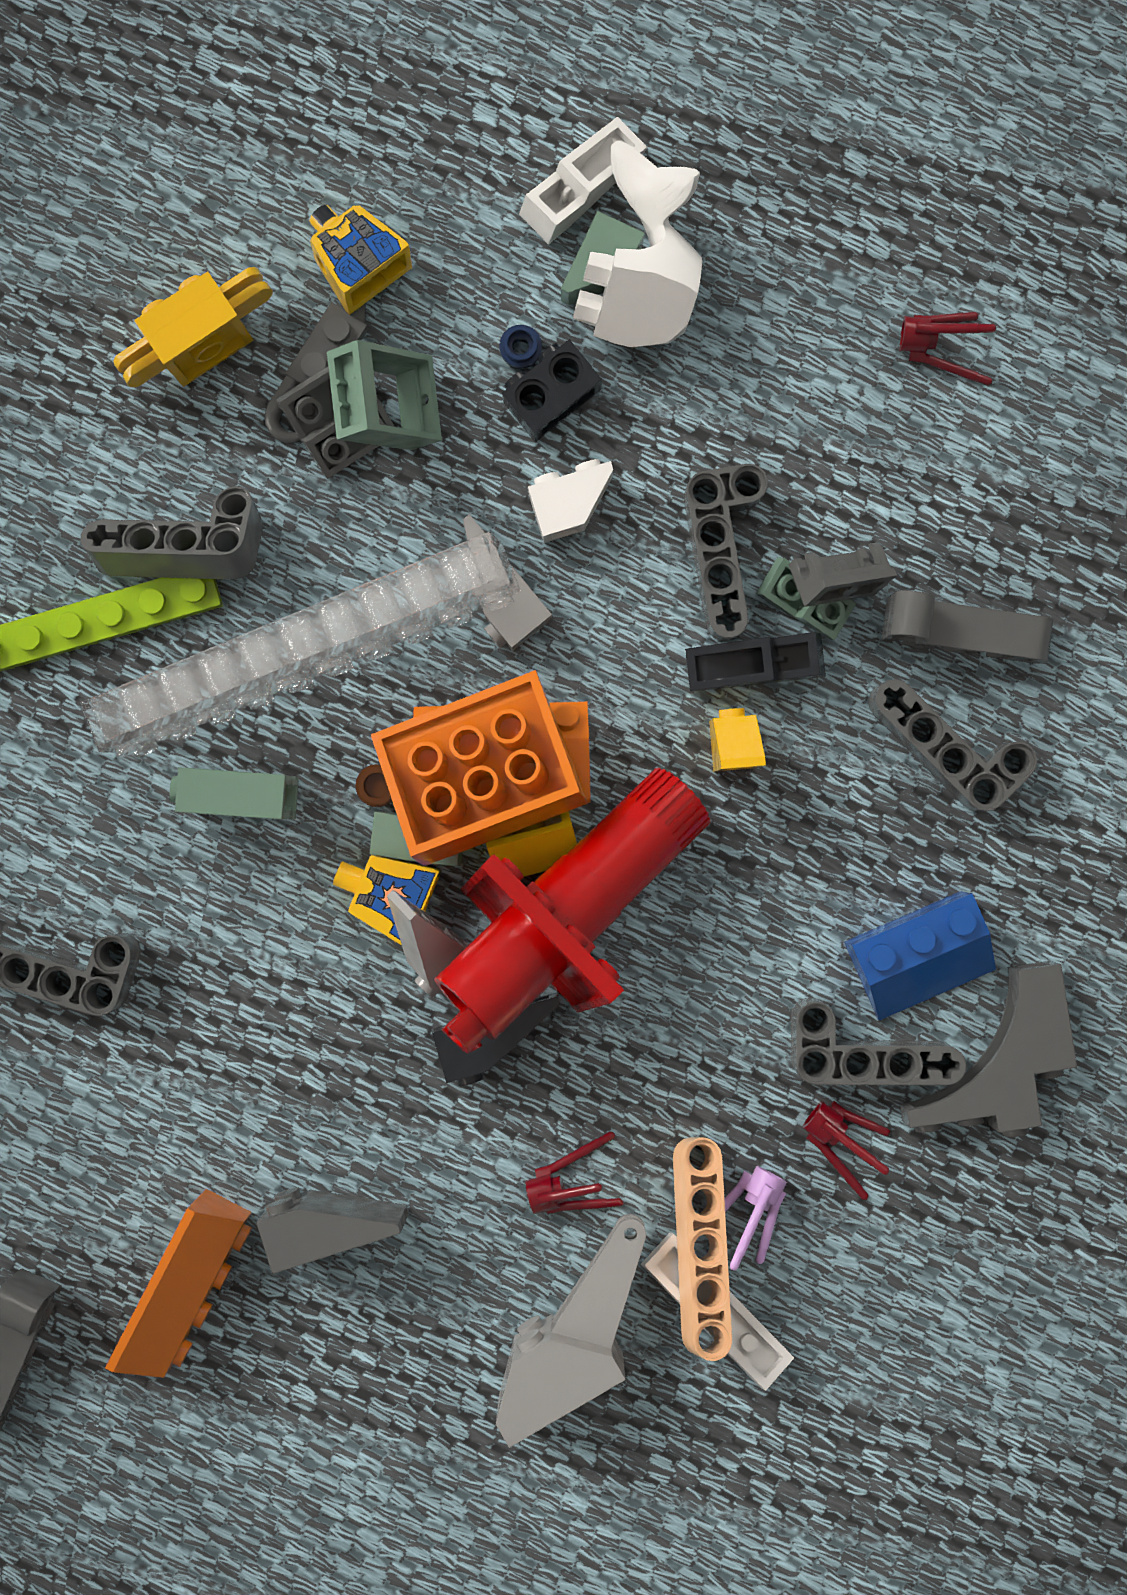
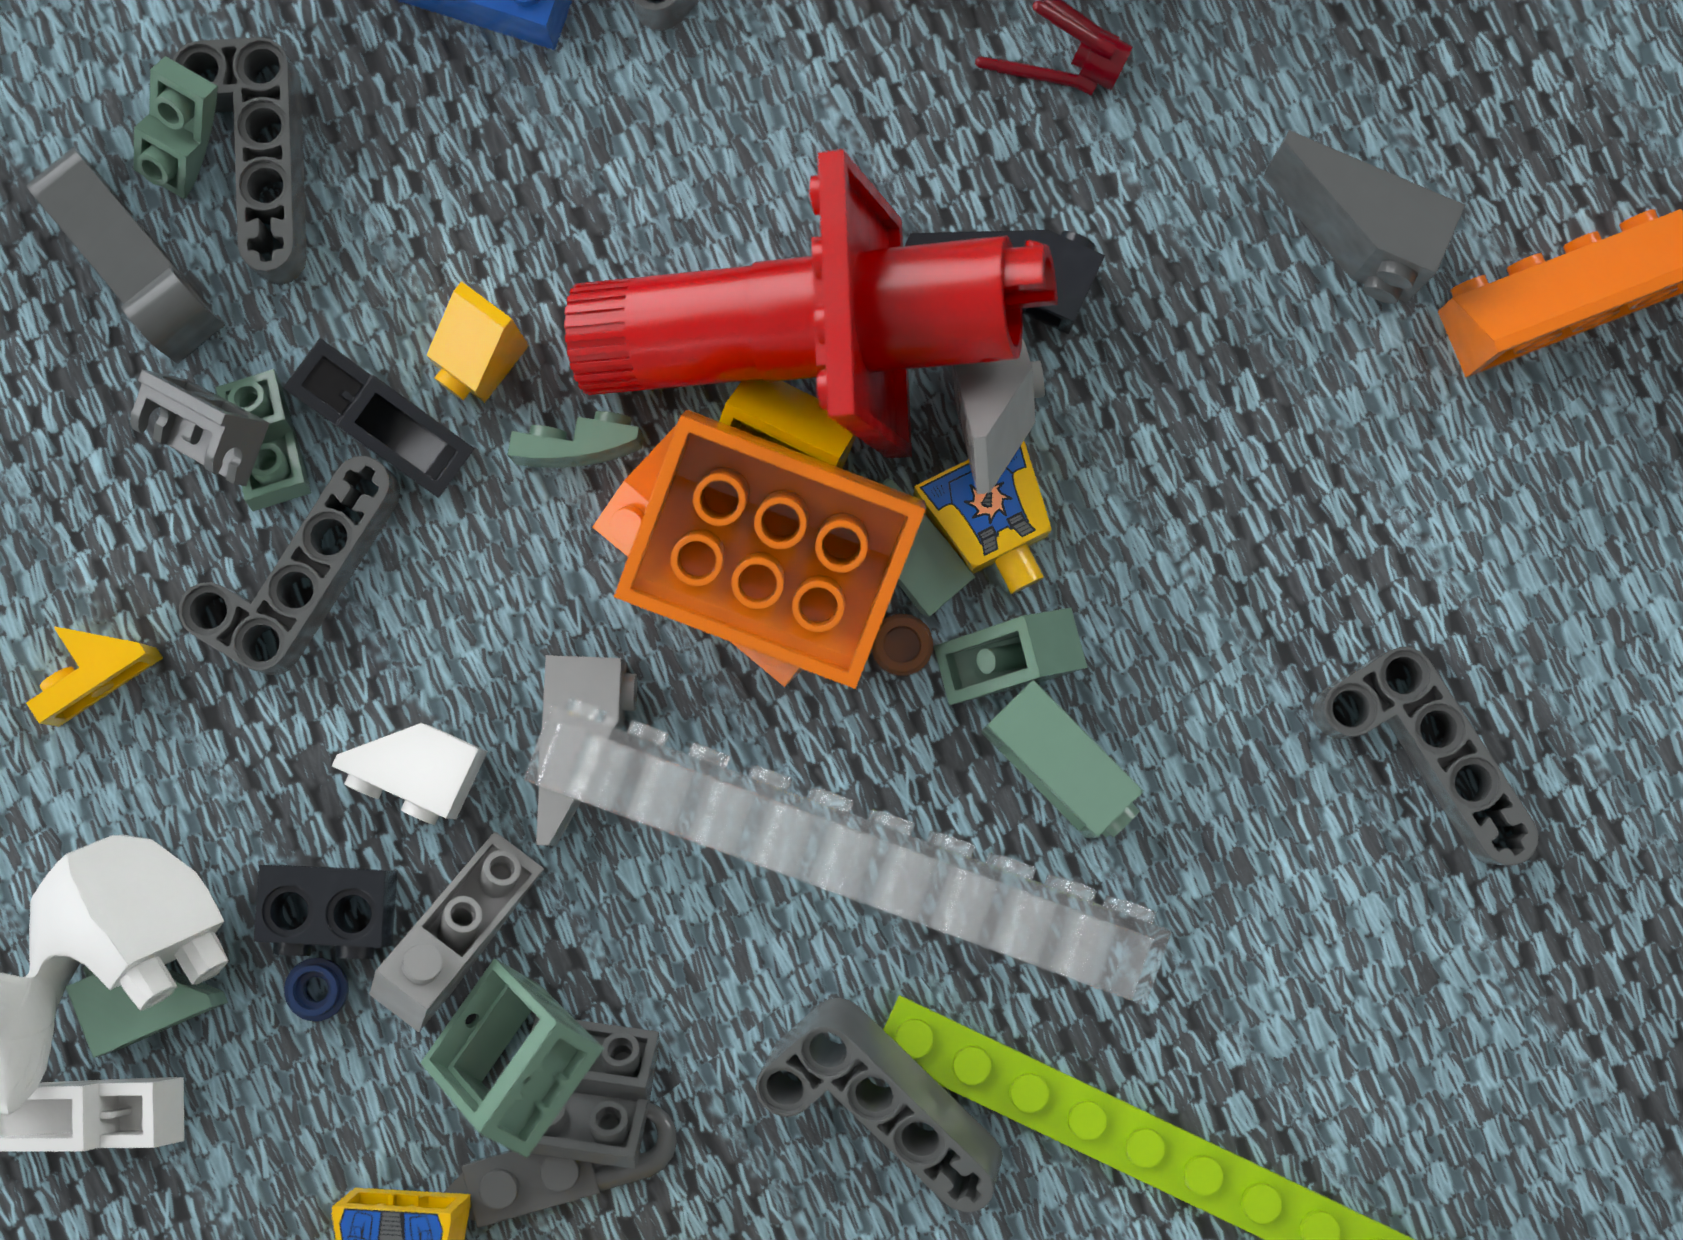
camera: 140 degrees left, 5 degrees down
none -> yellow slope [26,626,163,727]
none -> sand green slope [133,56,218,199]
none -> light grey slope [369,831,544,1032]
none -> sand green slope [507,411,644,468]
none -> sand green slope [934,608,1088,706]

